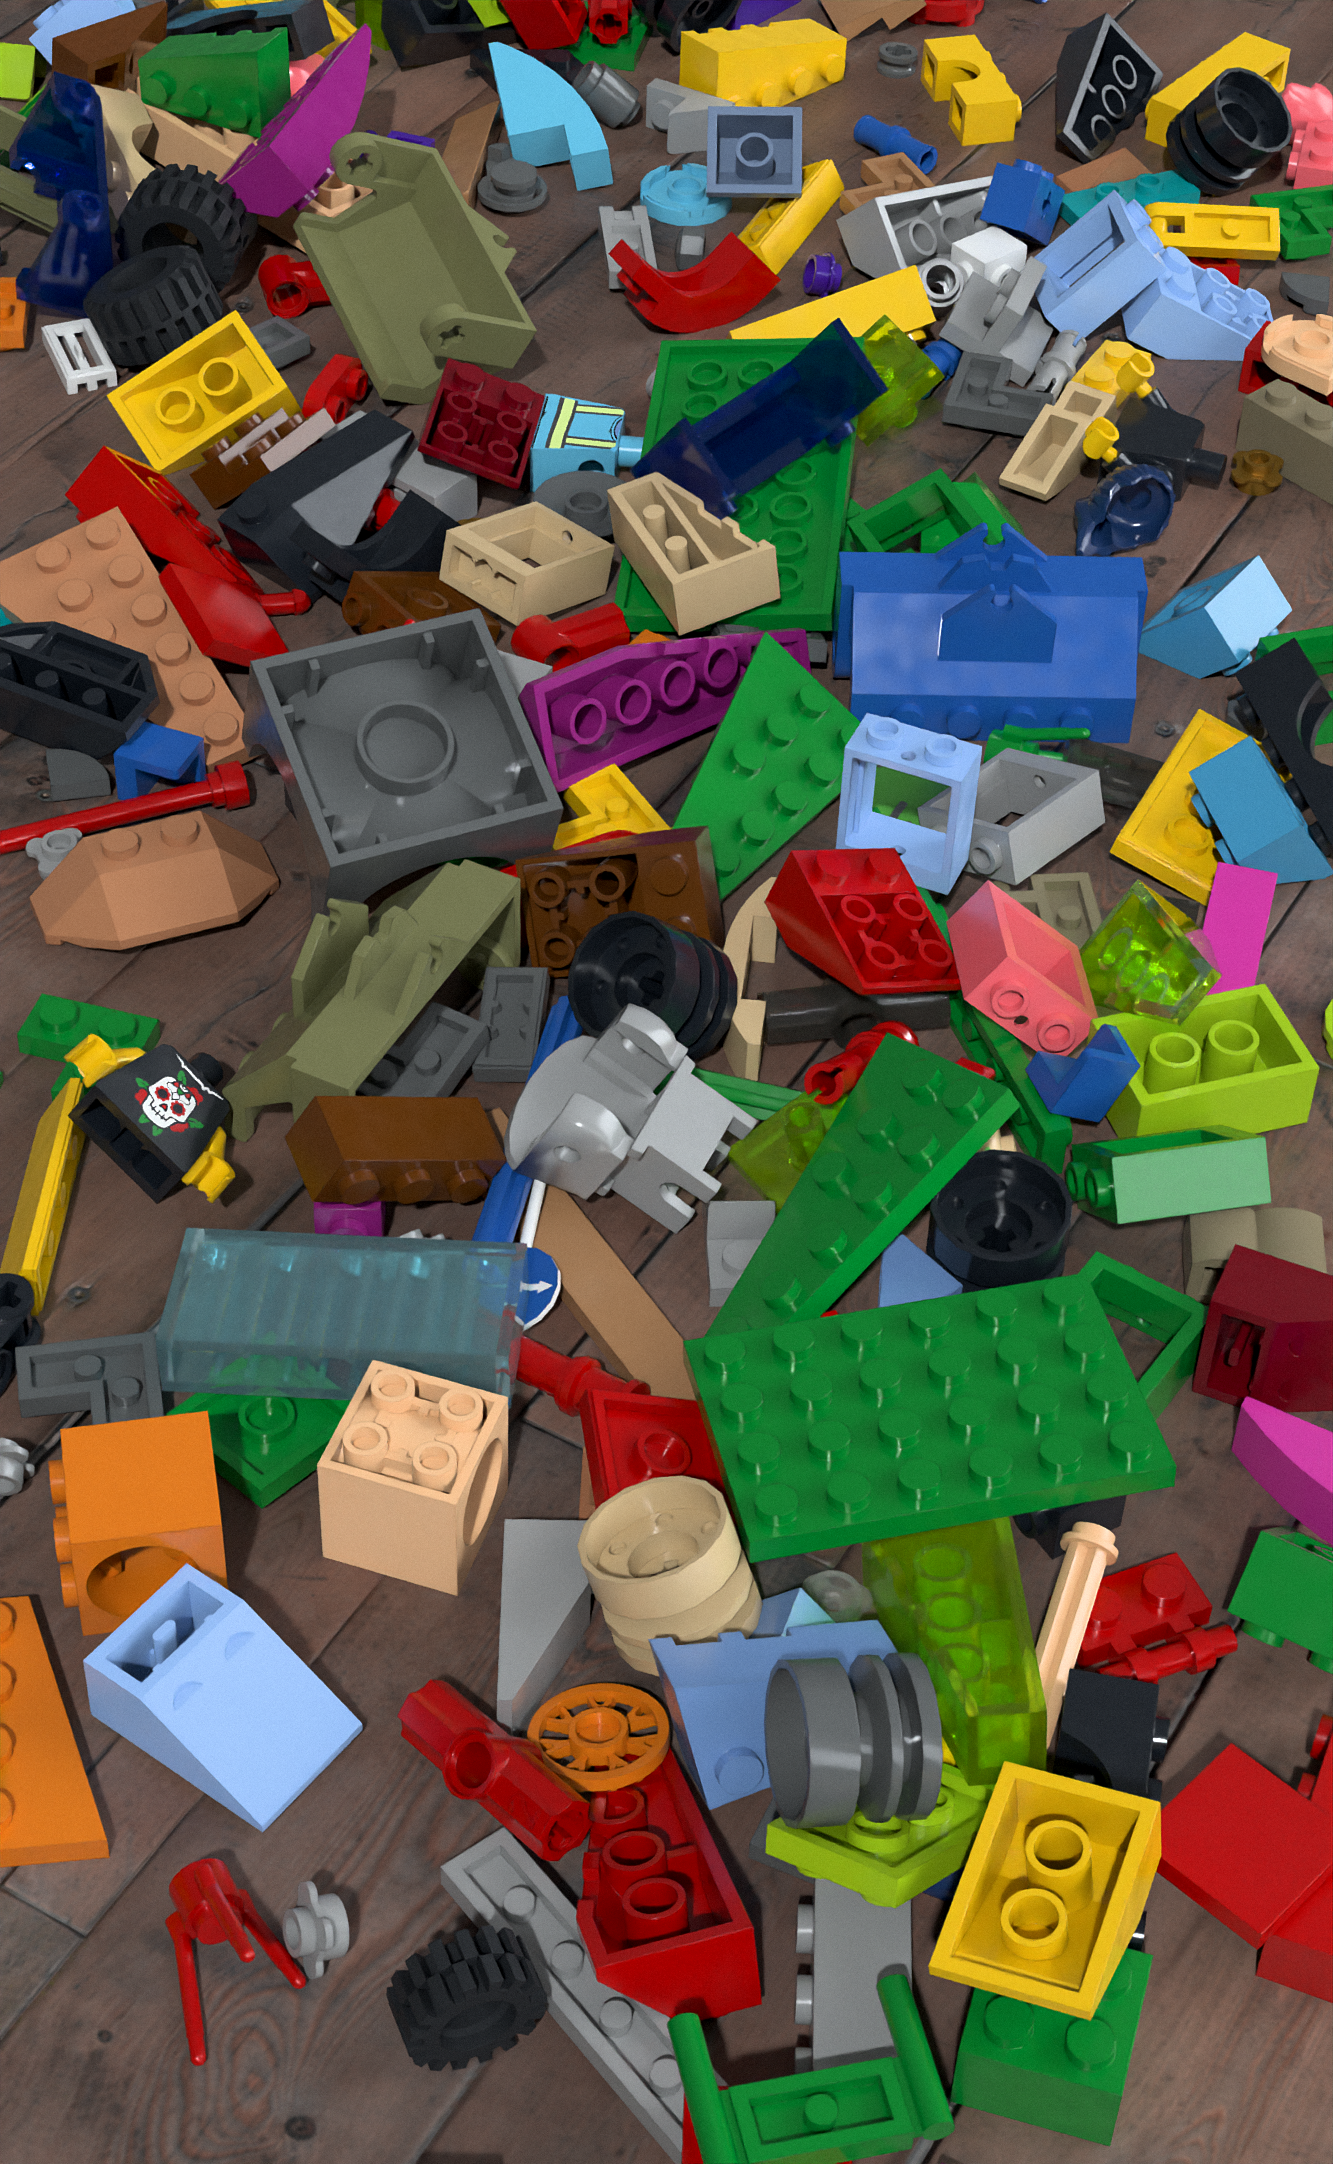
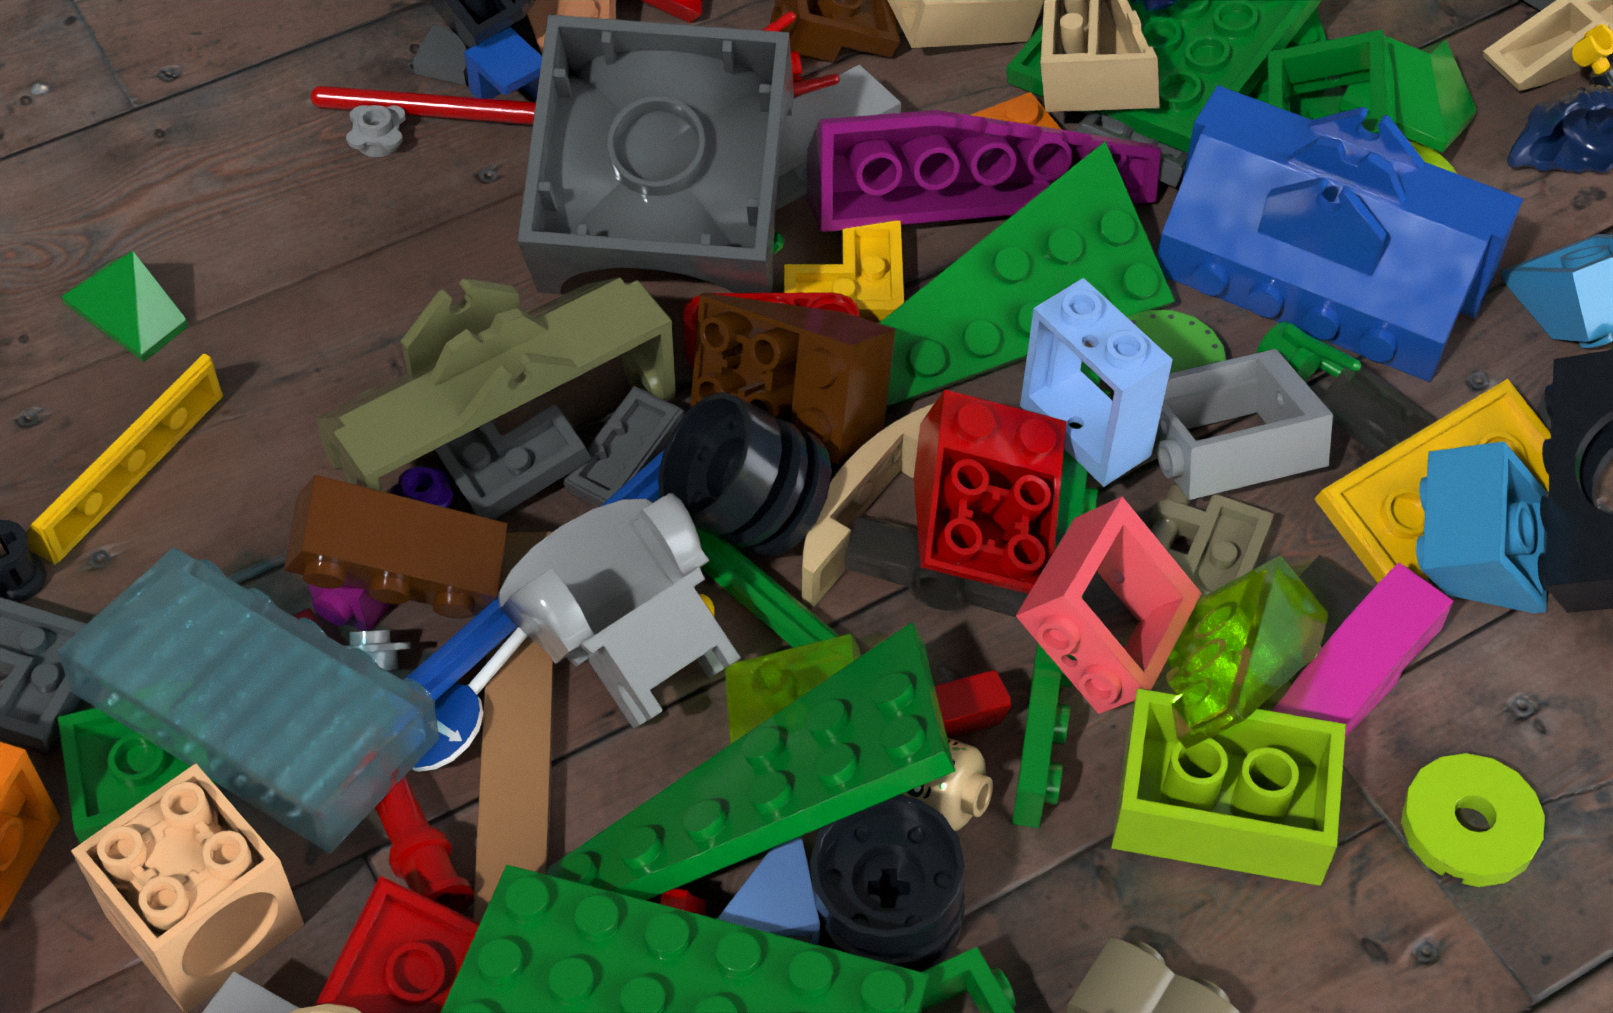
camera: 30 degrees right, 10 degrees up
green plate [17,993,161,1102] -> none
nougat wedge [29,811,279,950] -> none
black torso [64,1034,235,1204] -> none
red piece [511,602,630,672] -> none
light grey slope [702,1200,775,1307] -> none
red pin [804,1020,919,1105] -> none
blue panel [1025,1024,1140,1122] -> none
window [1066,1125,1271,1224] -> none

